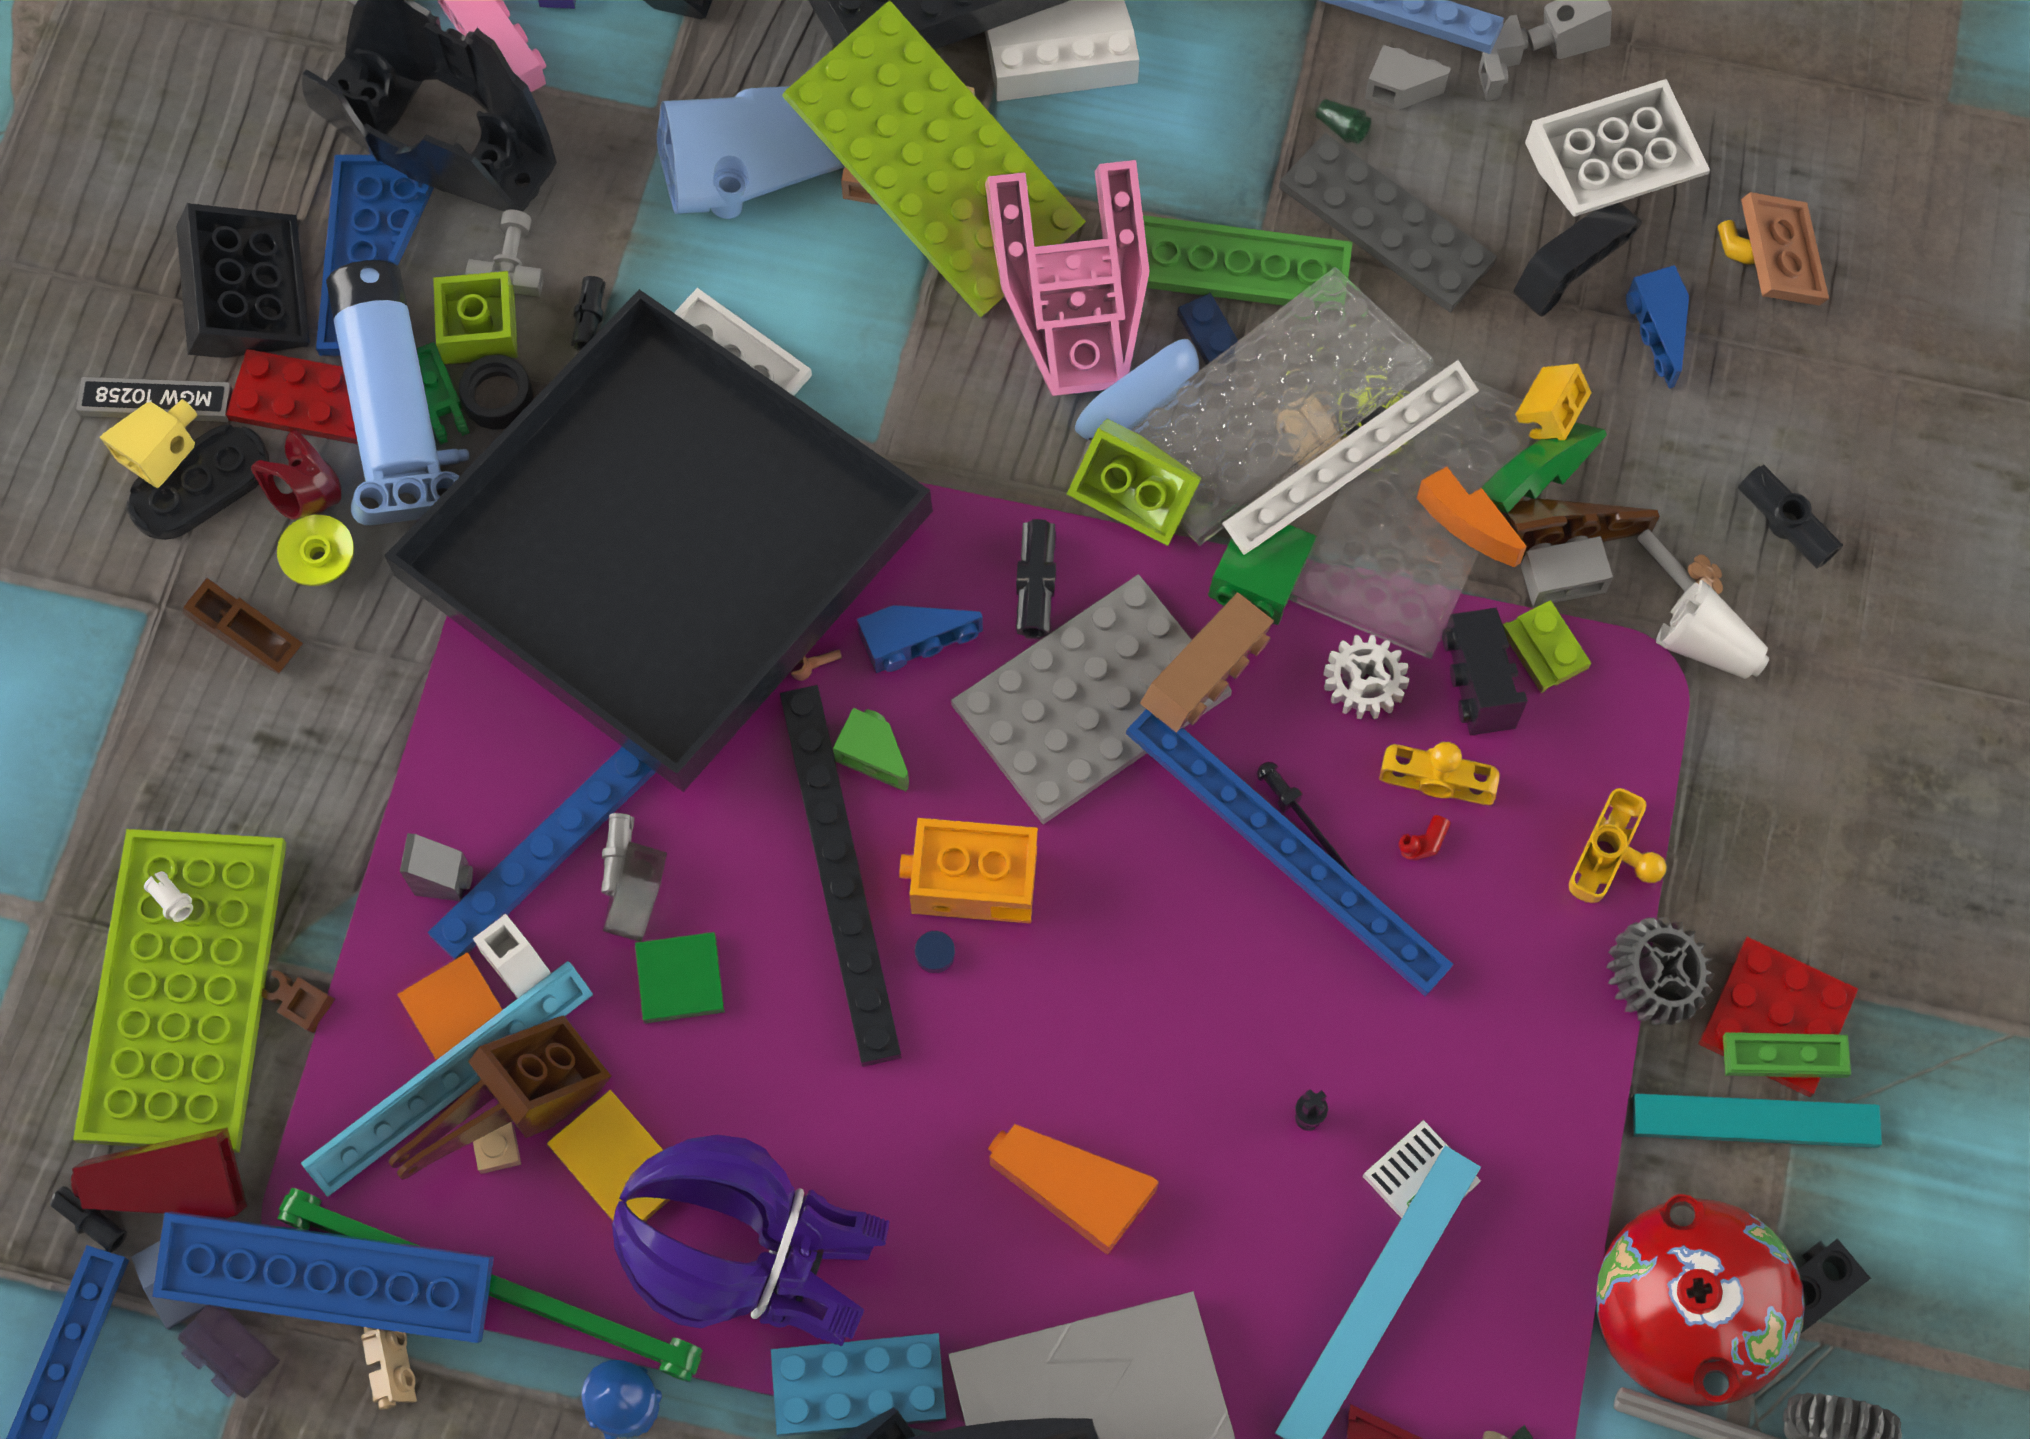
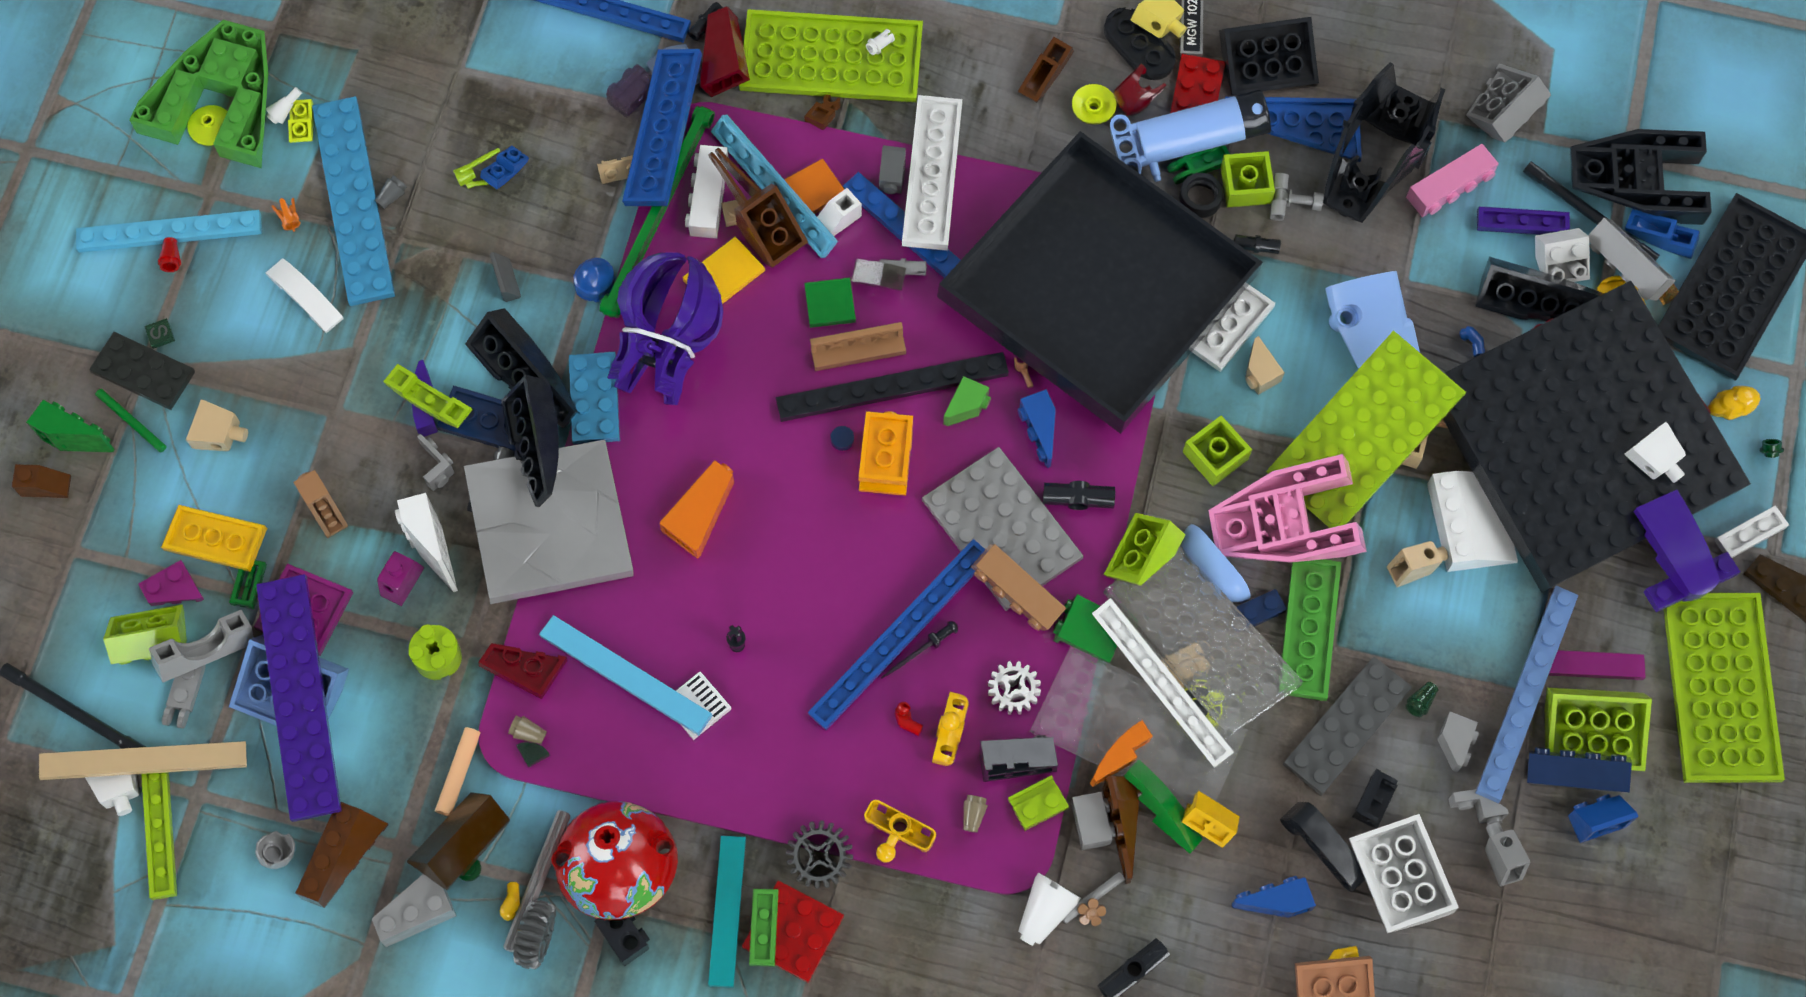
camera: 90 degrees right, 0 degrees up
none -> white brick [685,145,728,239]
none -> medium nougat fence [810,322,906,371]
none -> white plate [902,95,962,251]
none -> dark tan cone [963,795,988,833]
none -> lime brick [1182,415,1252,487]
none -> tan slope [1245,336,1285,395]
none -> black hinge [1352,768,1398,829]
none -> tan torso [1387,541,1448,587]
none -> blue arm [1460,326,1485,357]

